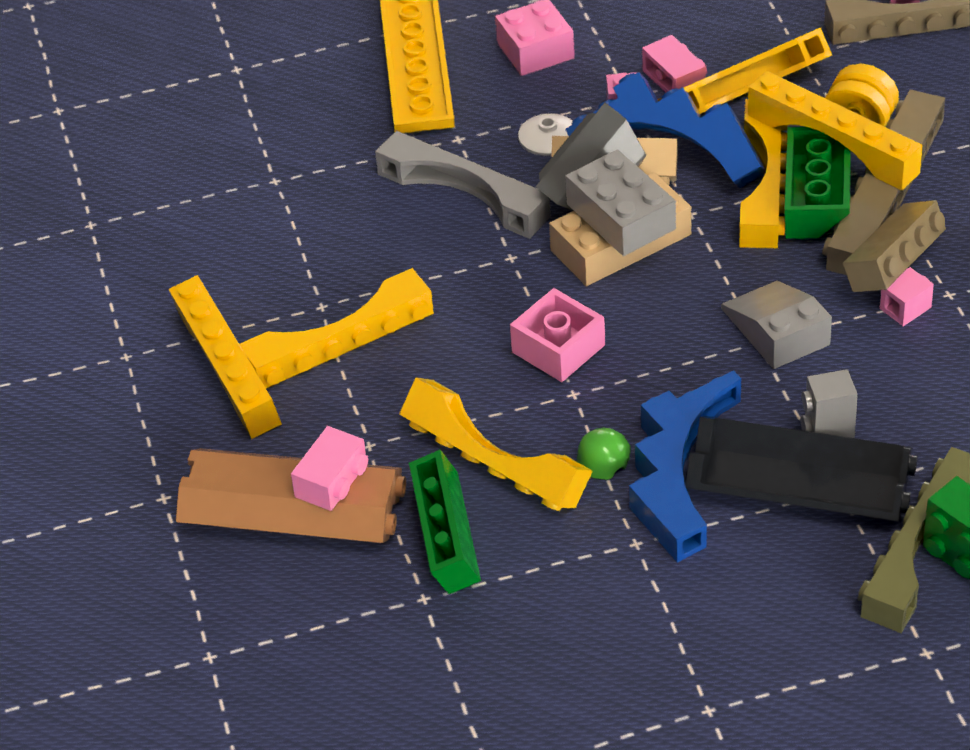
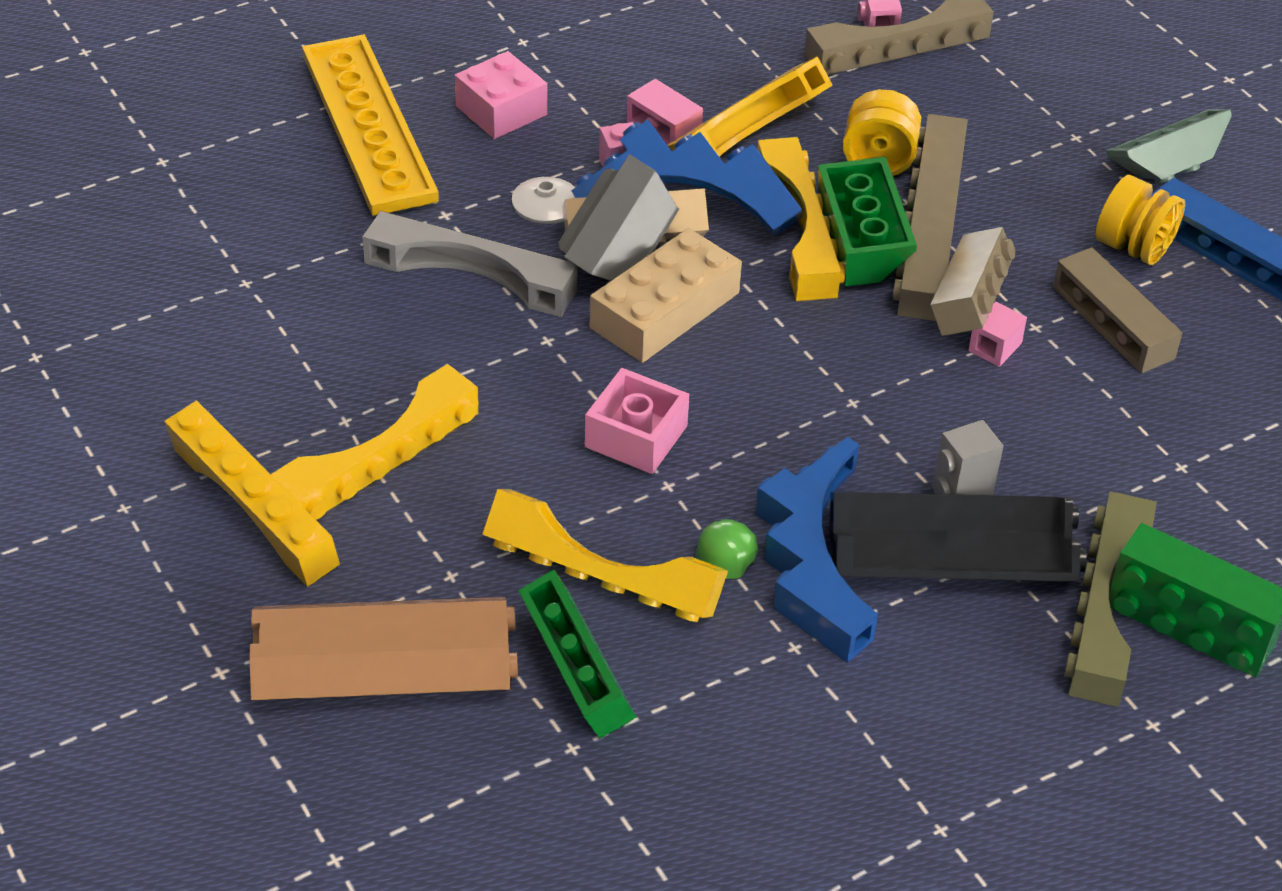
camera: 20 degrees left, 0 degrees up
bright pink brick [291,426,368,511] -> none
light grey brick [565,149,676,257] -> none
light grey slope [721,281,832,369] -> none
yellow arch [748,71,922,191] -> none

